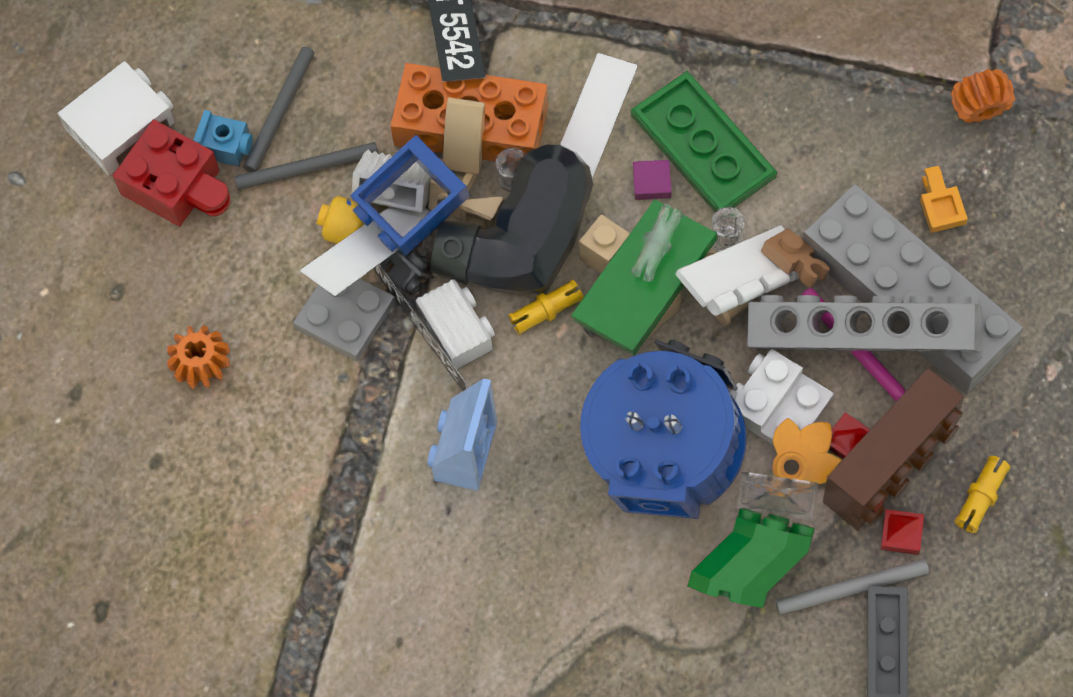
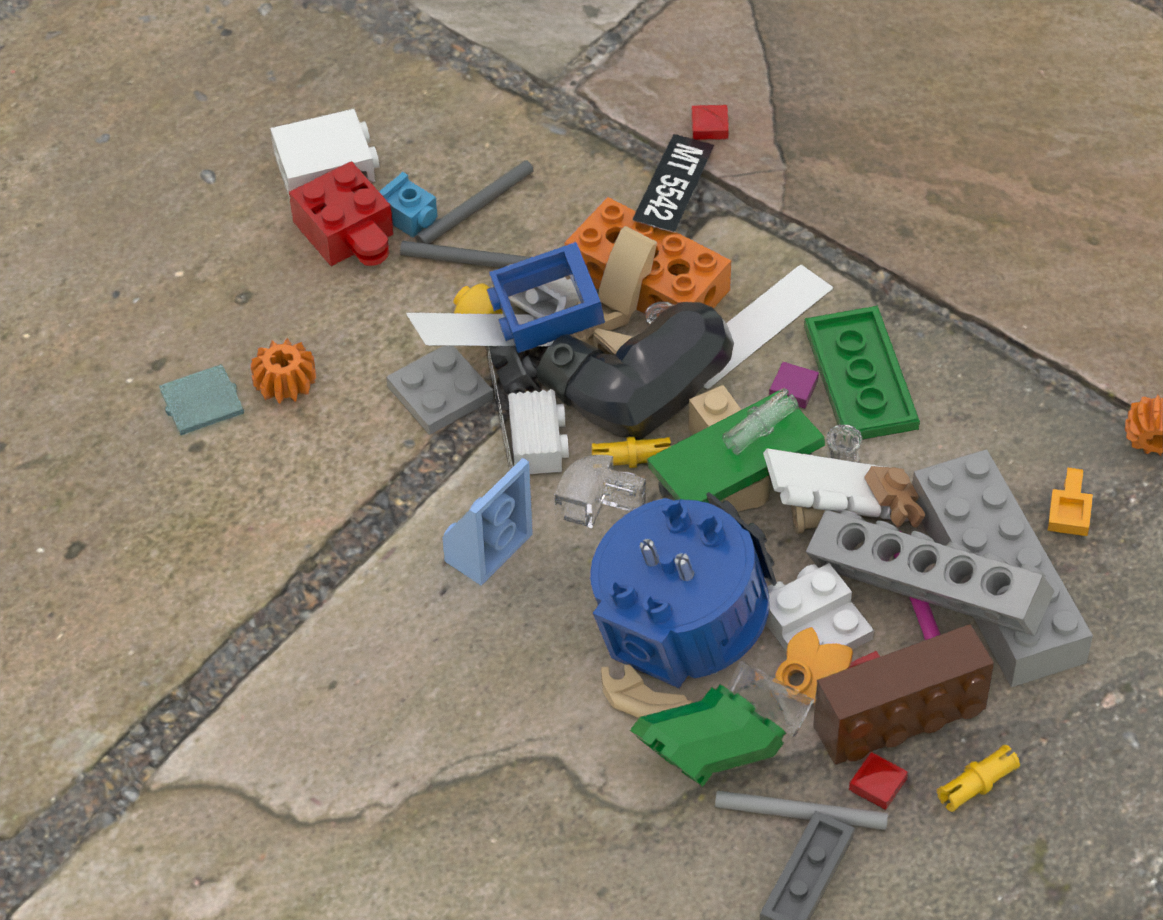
camera: 20 degrees right, 15 degrees down
none -> clear light blue piece [159,364,244,436]
none -> clear brick [554,455,646,528]
none -> tan piece [601,665,693,718]

